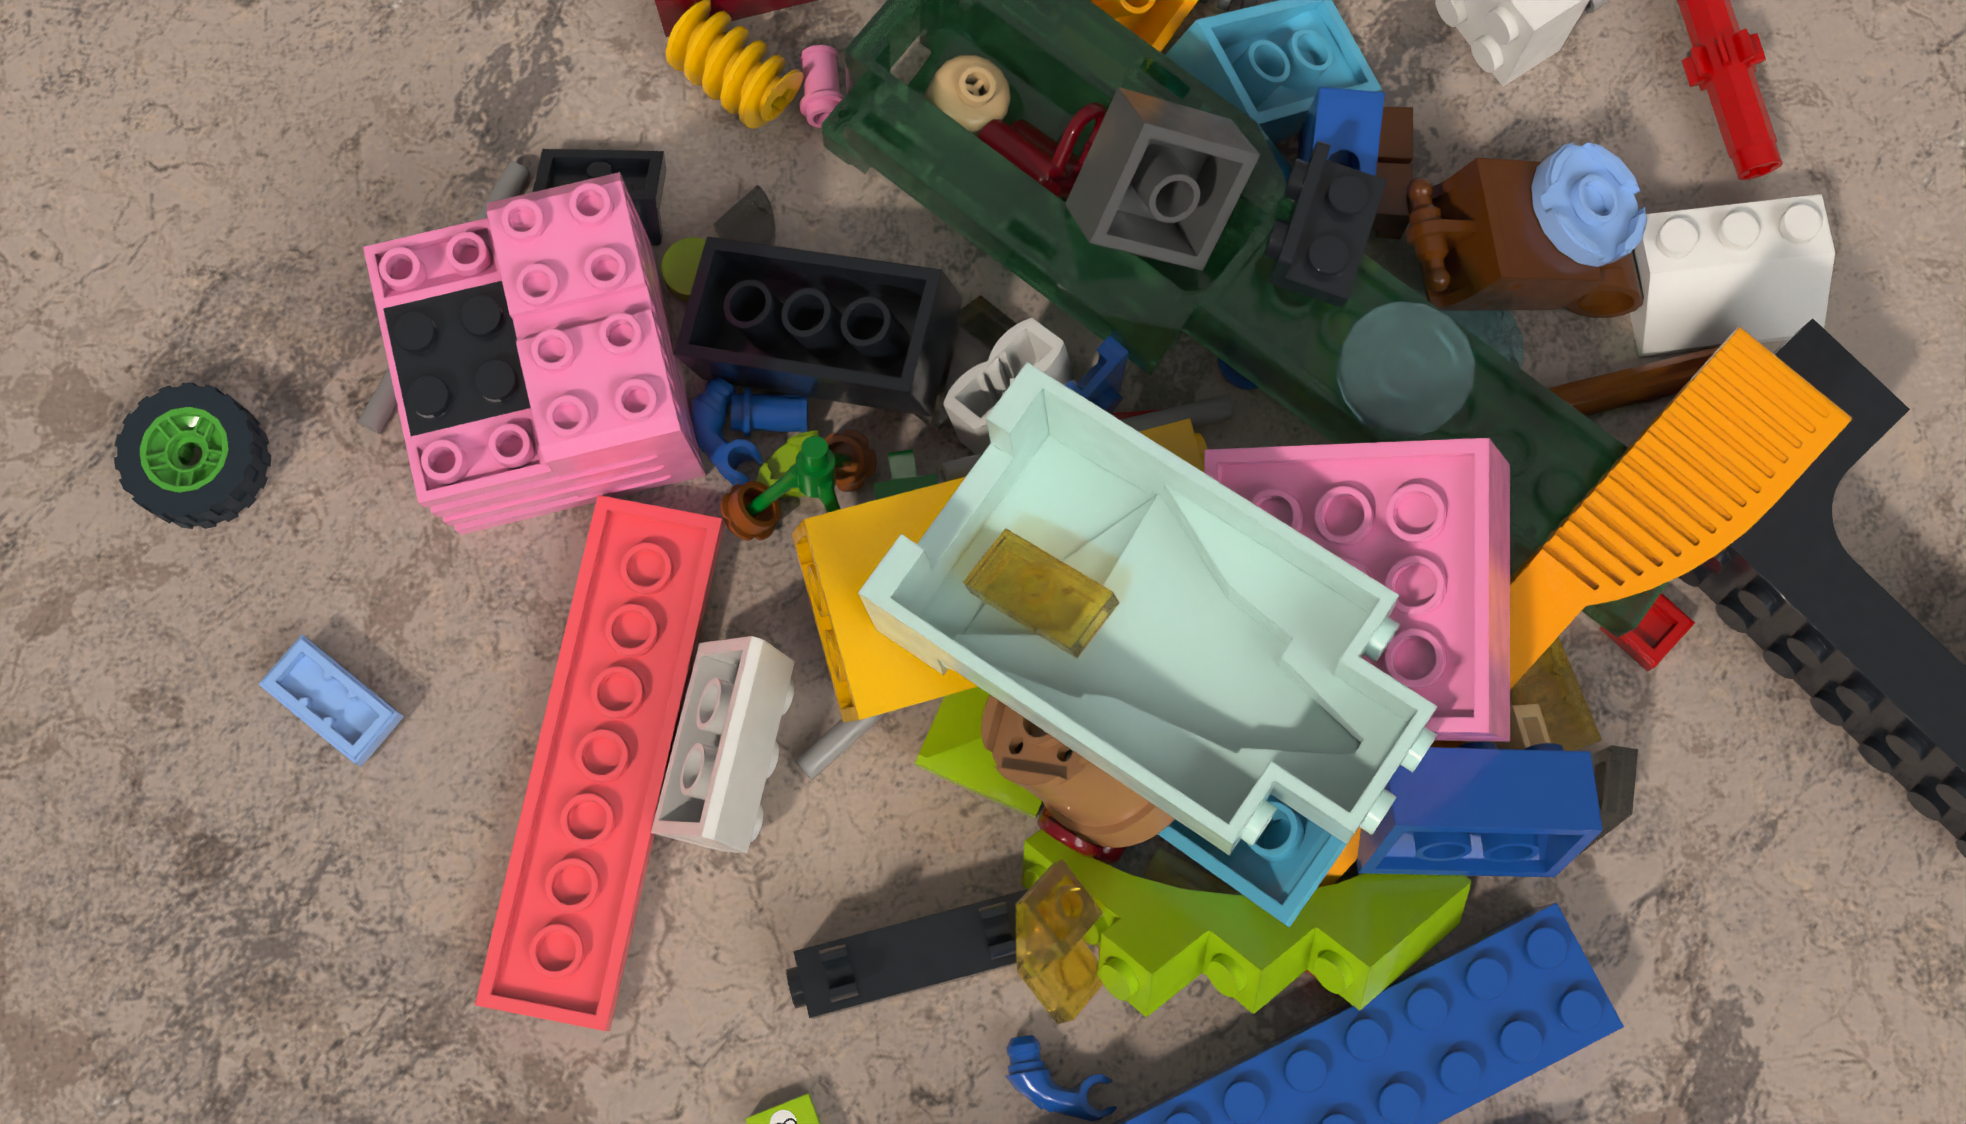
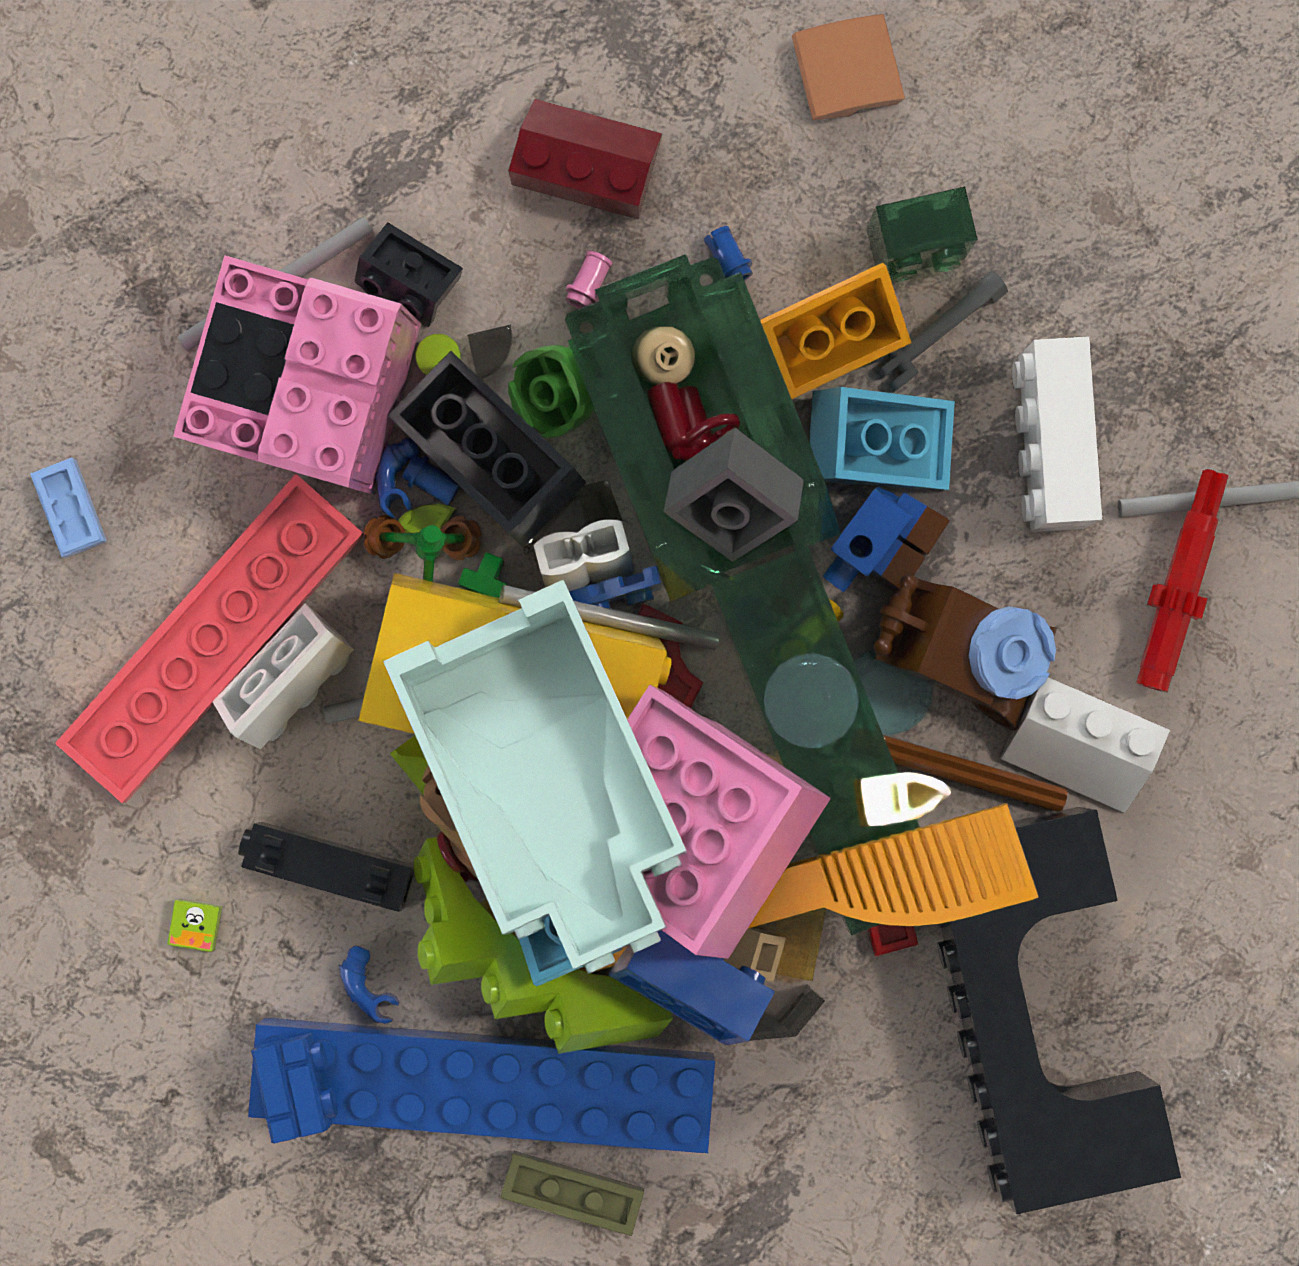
camera: 30 degrees right, 10 degrees up
black wheel [114,382,271,529] -> none
yellow piece [665,0,804,129] -> none
clear yellow plate [963,528,1119,659] -> none
clear yellow slope [1015,859,1103,1025] -> none
black bracket [1263,141,1387,308] -> none
none -> bright green cylinder [508,345,599,438]
none -> plate [853,773,951,827]

